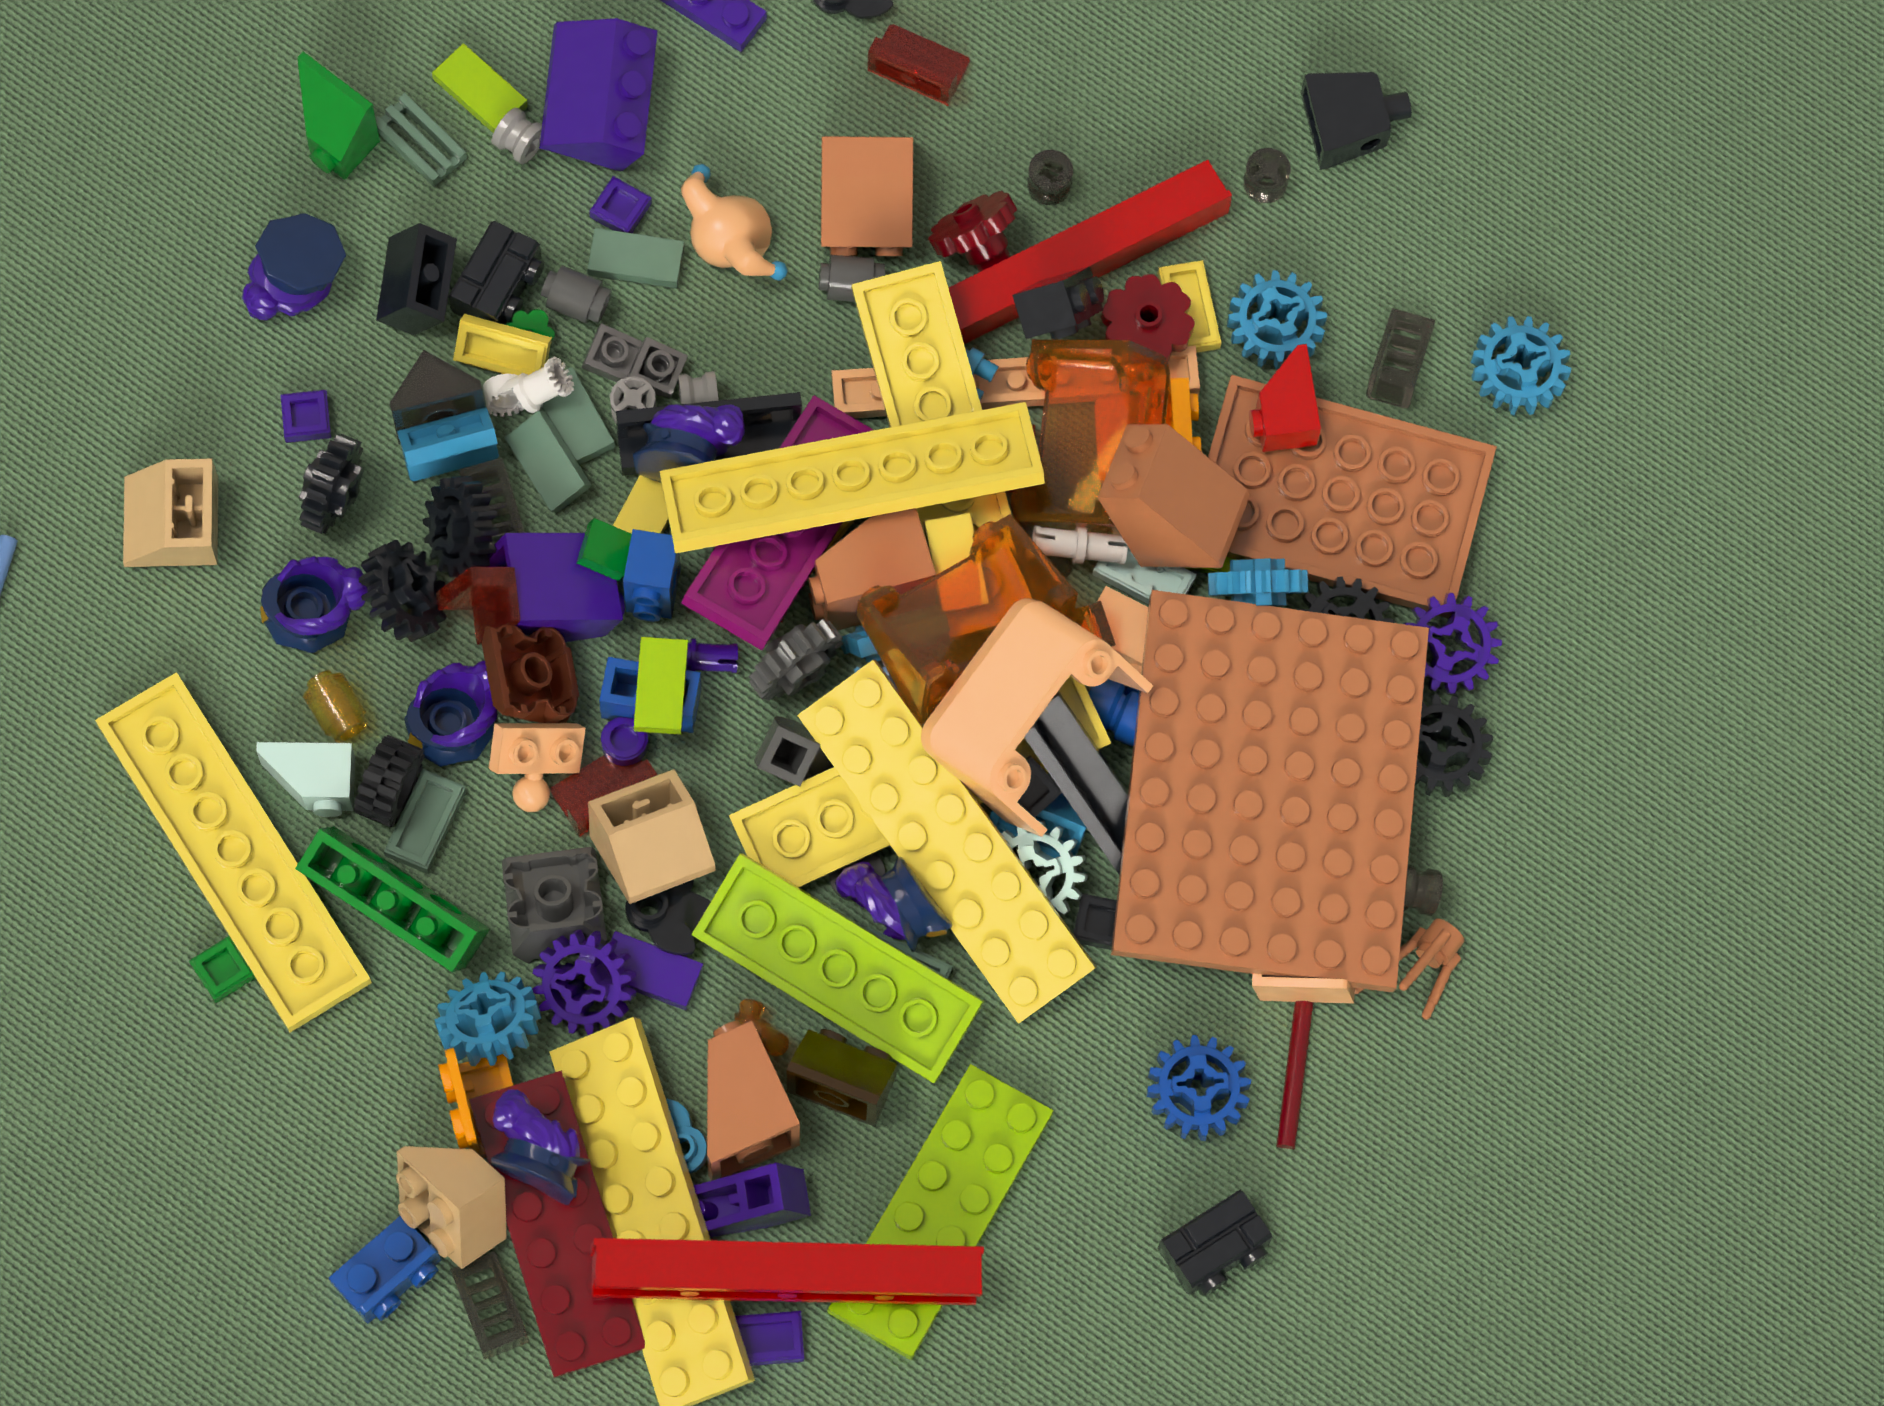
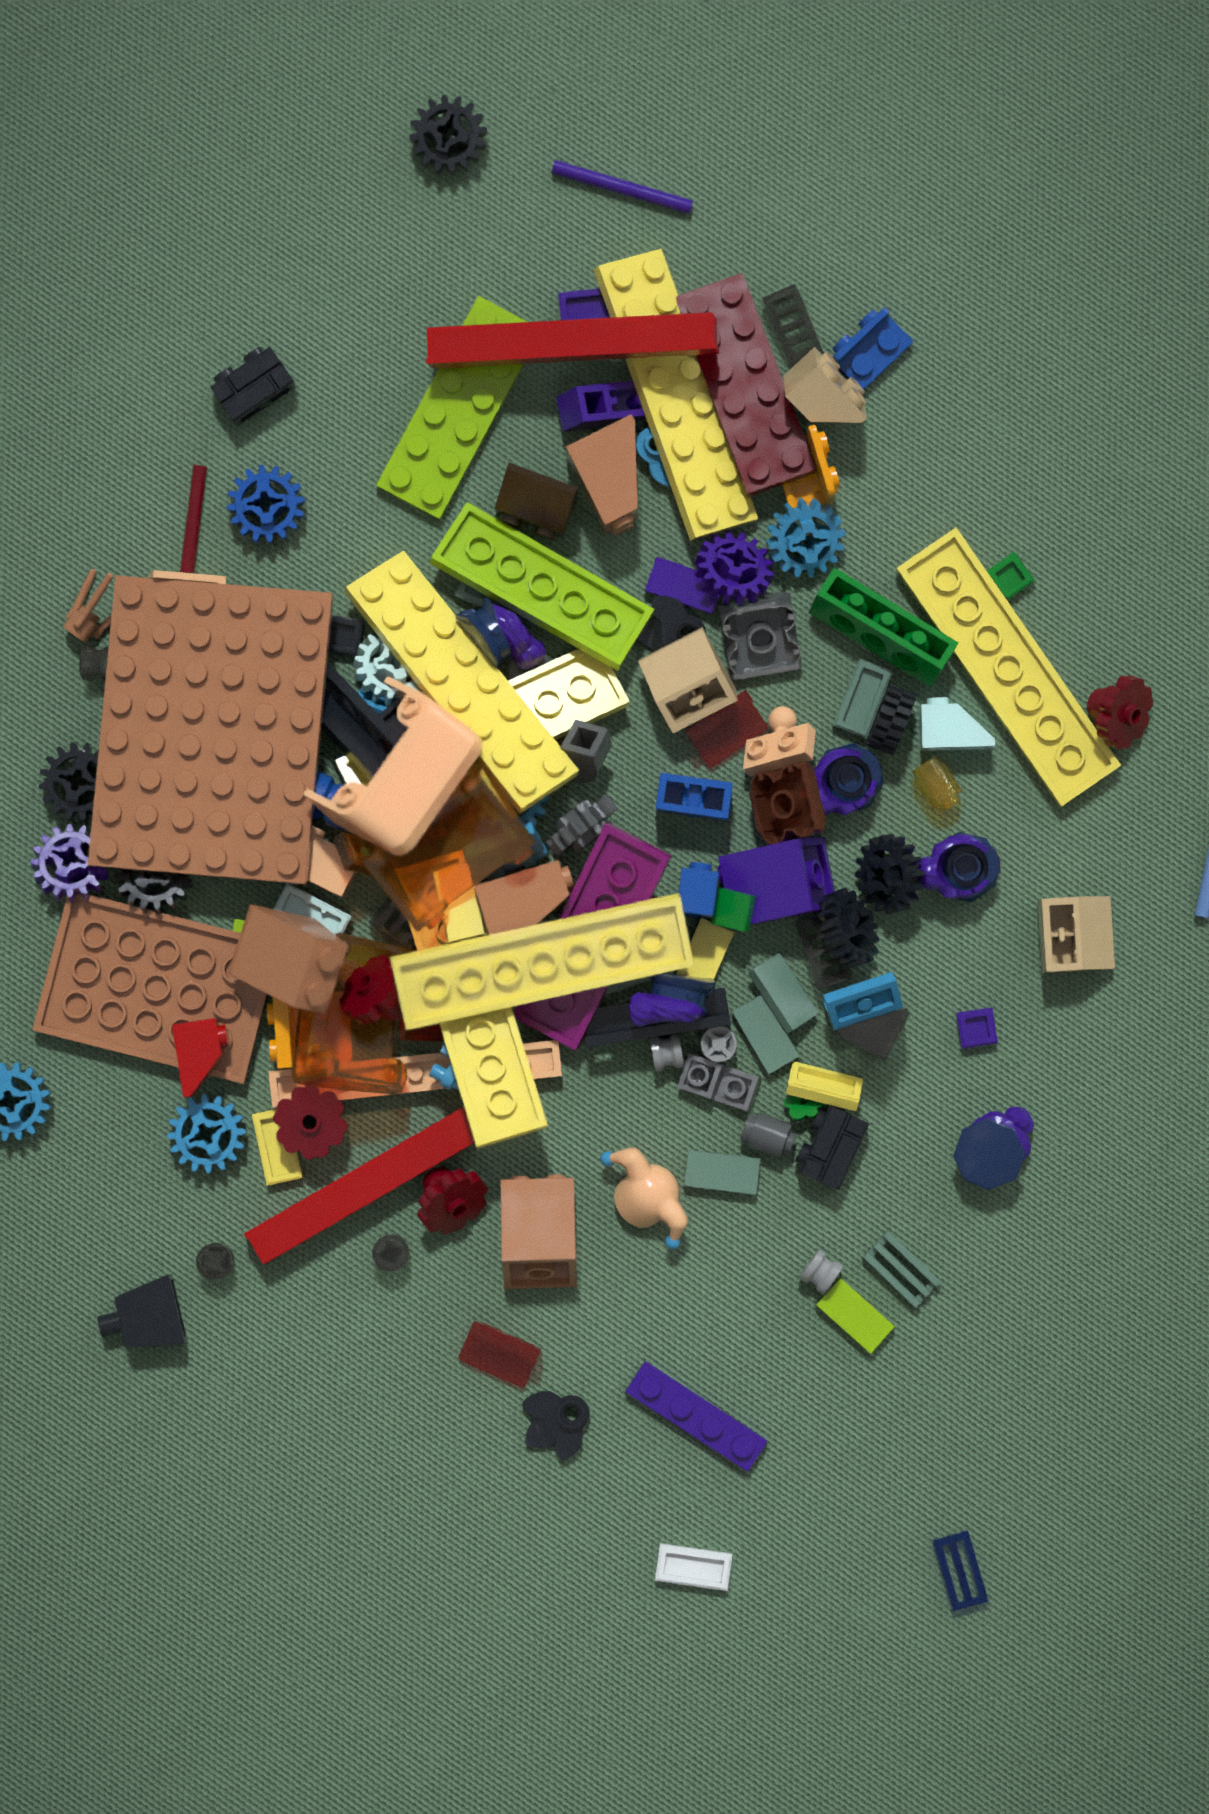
camera: 175 degrees left, 15 degrees up
green slope [297,51,380,180] -> none
black gear [299,434,364,534] -> none
black brick [376,223,457,335] -> none
clear red panel [436,567,520,645] -> none
white connector [483,357,574,417] -> none
piece [491,1090,590,1205] -> none
dark purple slope [539,18,658,172] -> none
dark purple tile [589,176,652,233] -> none
dark purple tile [601,717,648,766] -> none
lime tile [634,637,688,735] -> none
dark purple pin [686,638,738,673] -> none
clear orange arm [734,999,789,1056] -> none
dark grey brick [818,254,885,302] -> none
black brick [1012,266,1104,340] -> none
white pin [1031,525,1128,565] -> none
dark azure gear [1208,558,1309,606] -> none
clear smoke slope [1366,308,1436,409] -> none
none -> dark red plant [339,954,403,1025]
none -> dark red plant [1087,675,1153,750]

